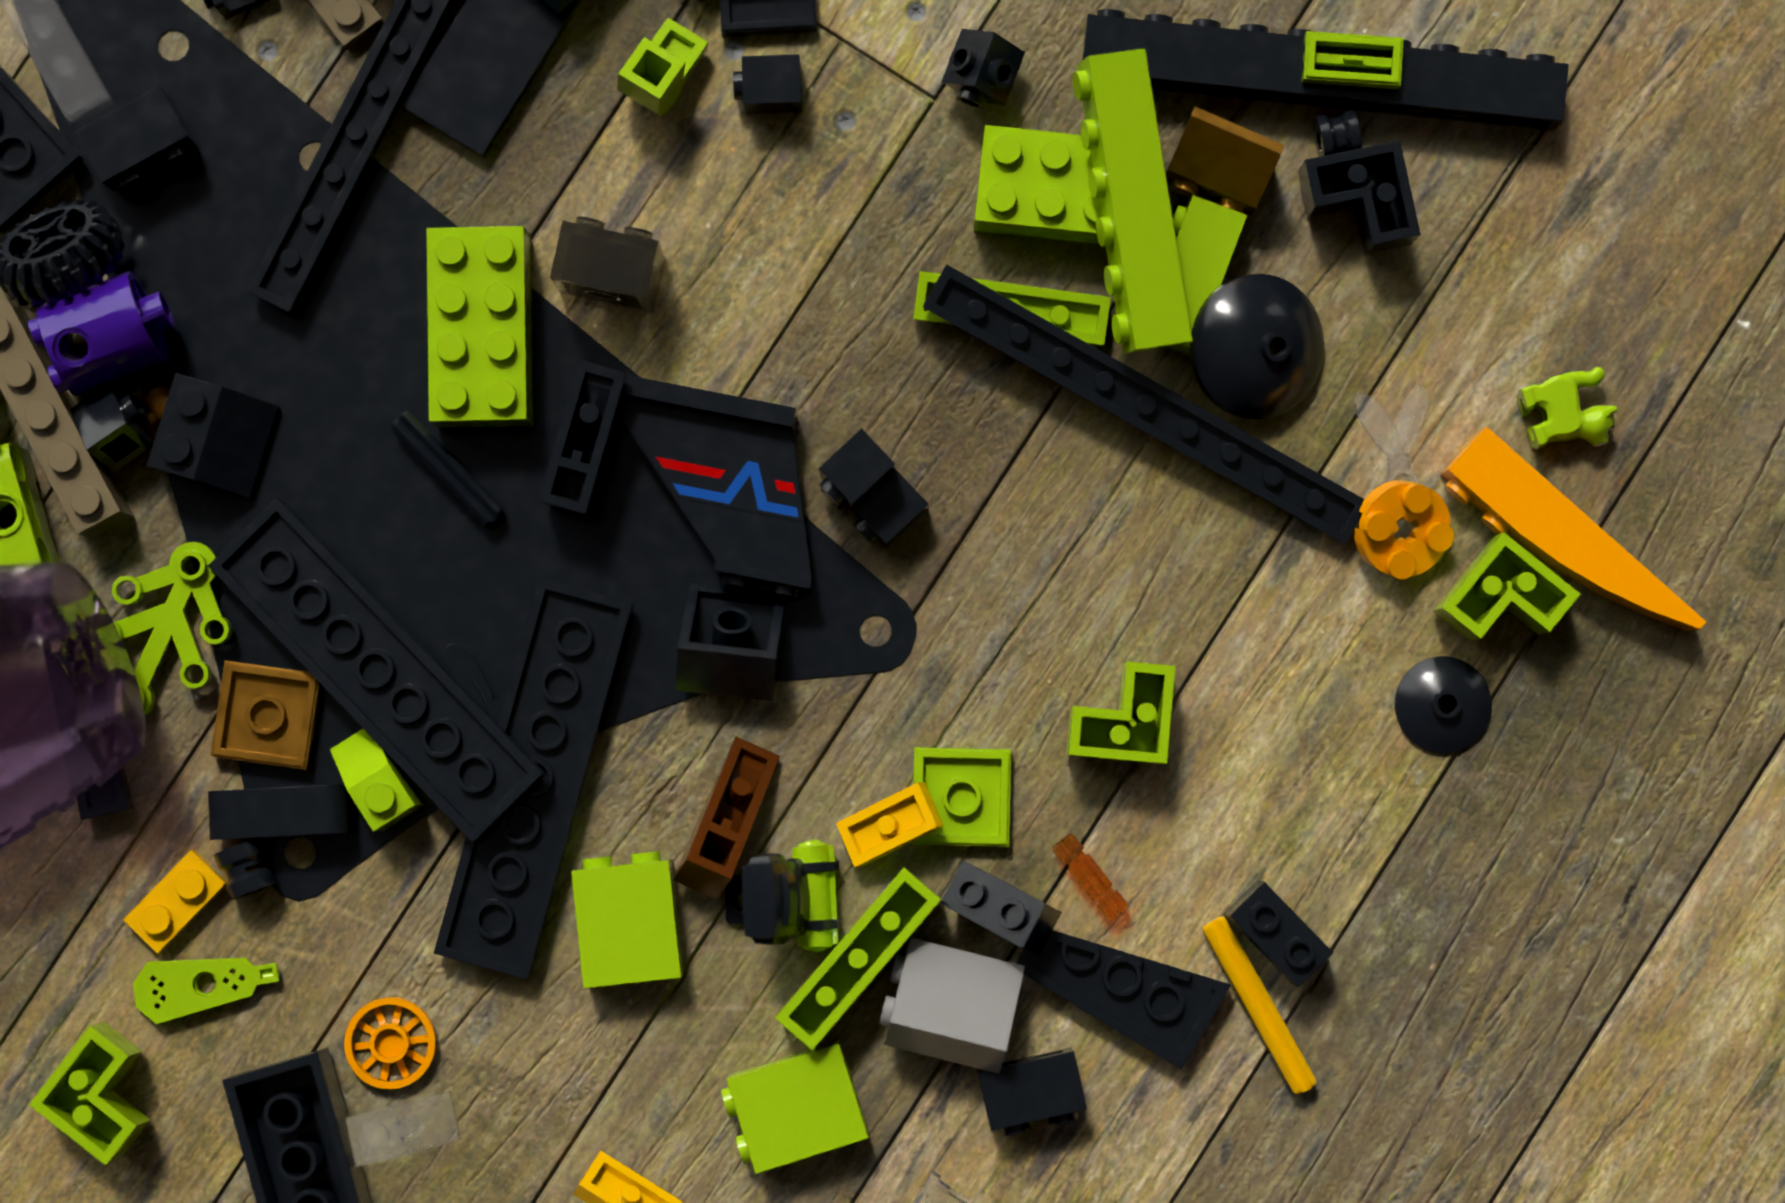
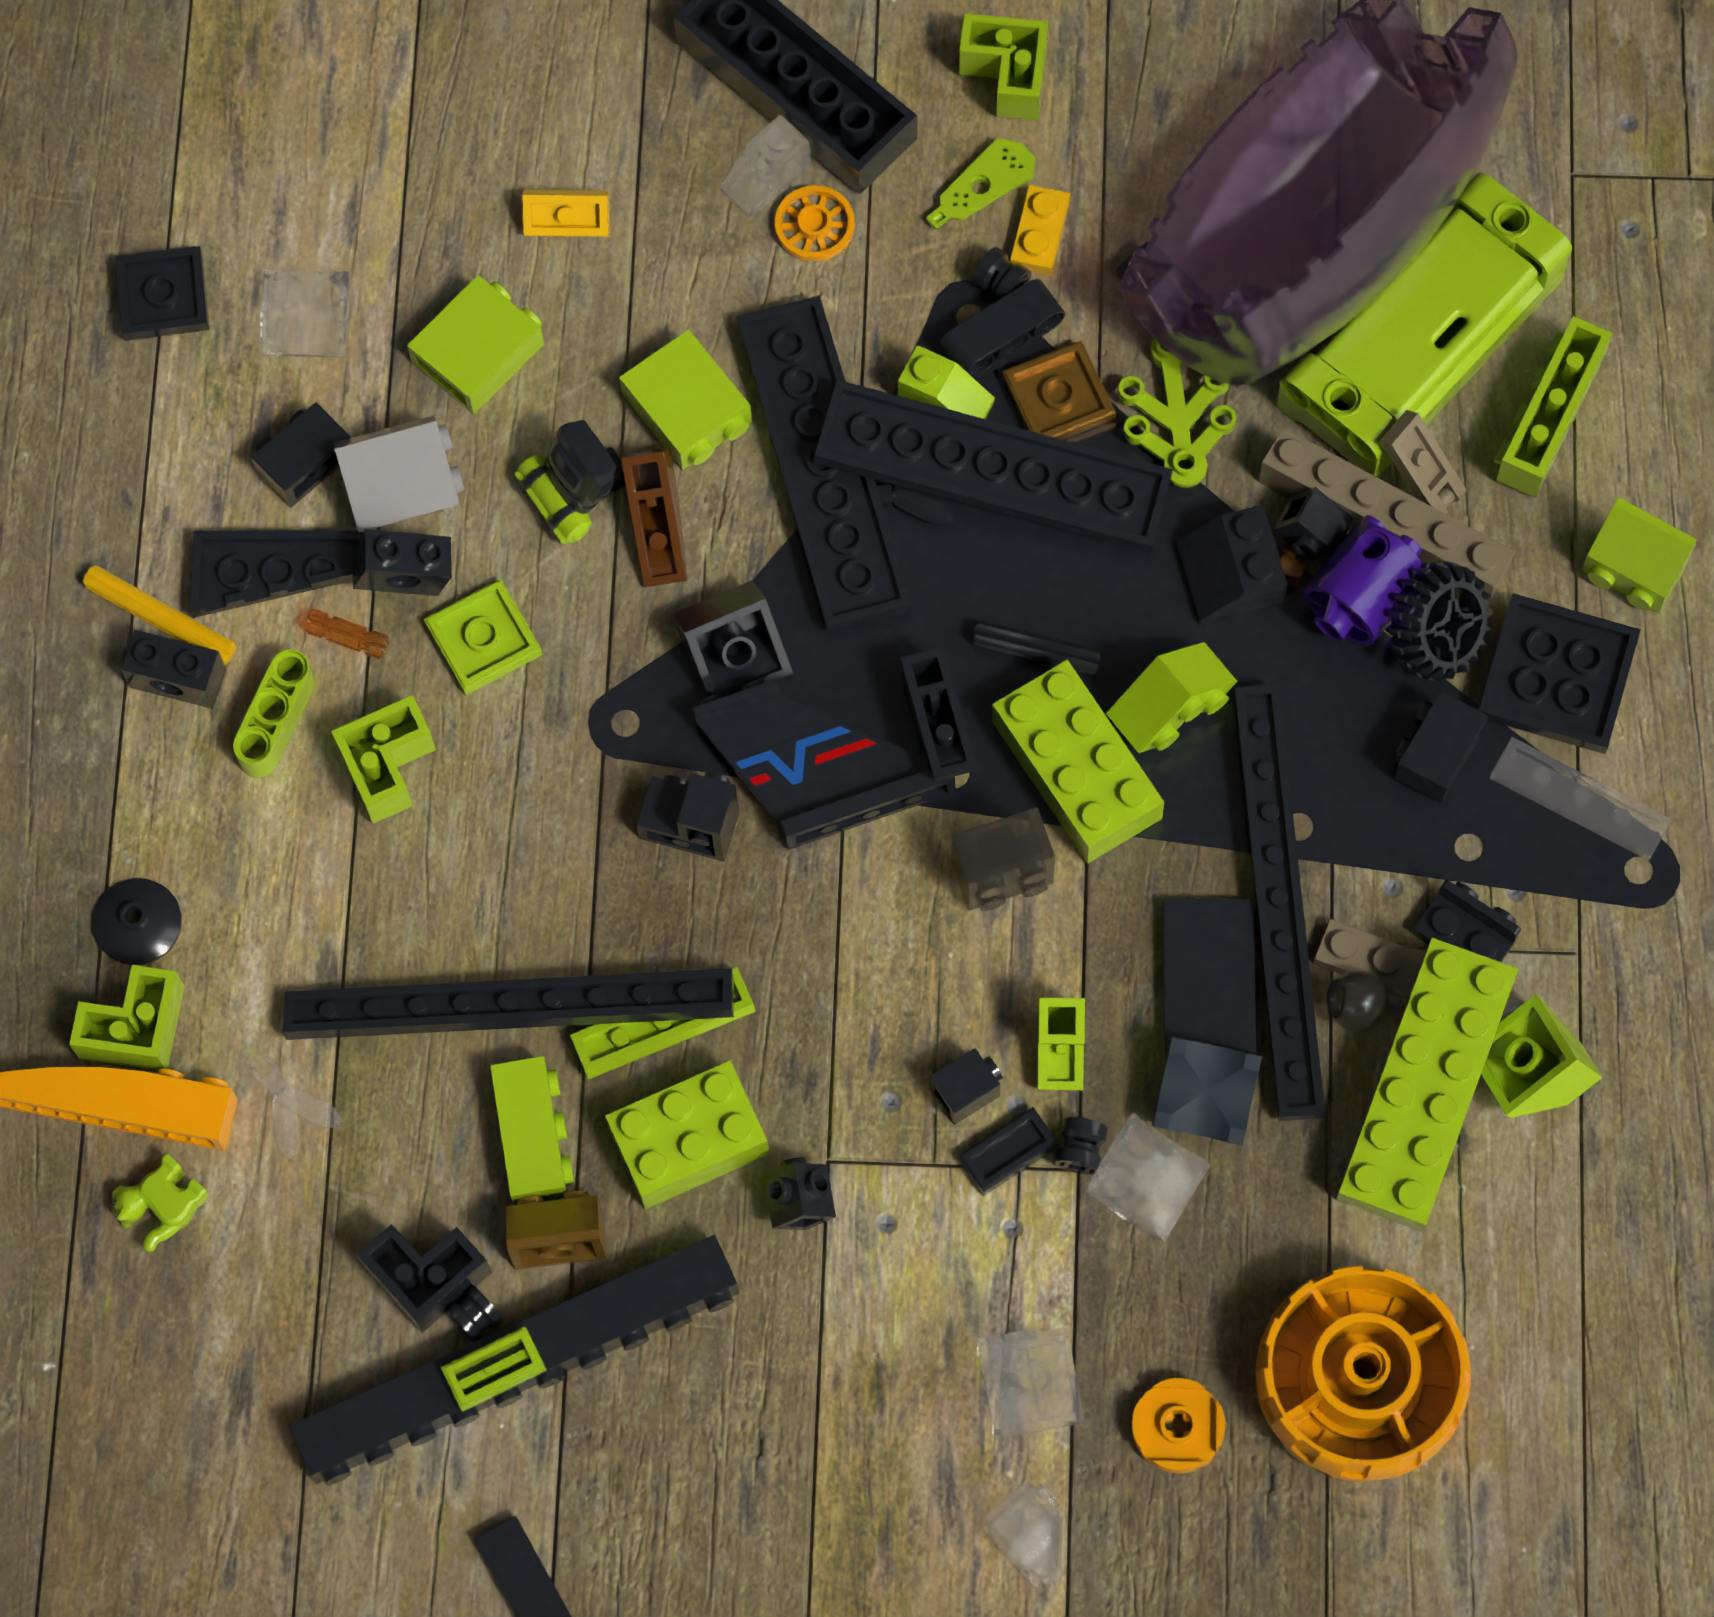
camera: 150 degrees right, 15 degrees down
lime brick [775,867,942,1050] -> none
yellow plate [836,782,944,867] -> none
lime brick [1073,48,1192,355] -> none
black dish [1190,274,1324,420] -> none
light orange plate [1354,480,1454,579] -> none
none -> lime beam [233,649,315,778]
none -> lime brick [1106,642,1237,753]

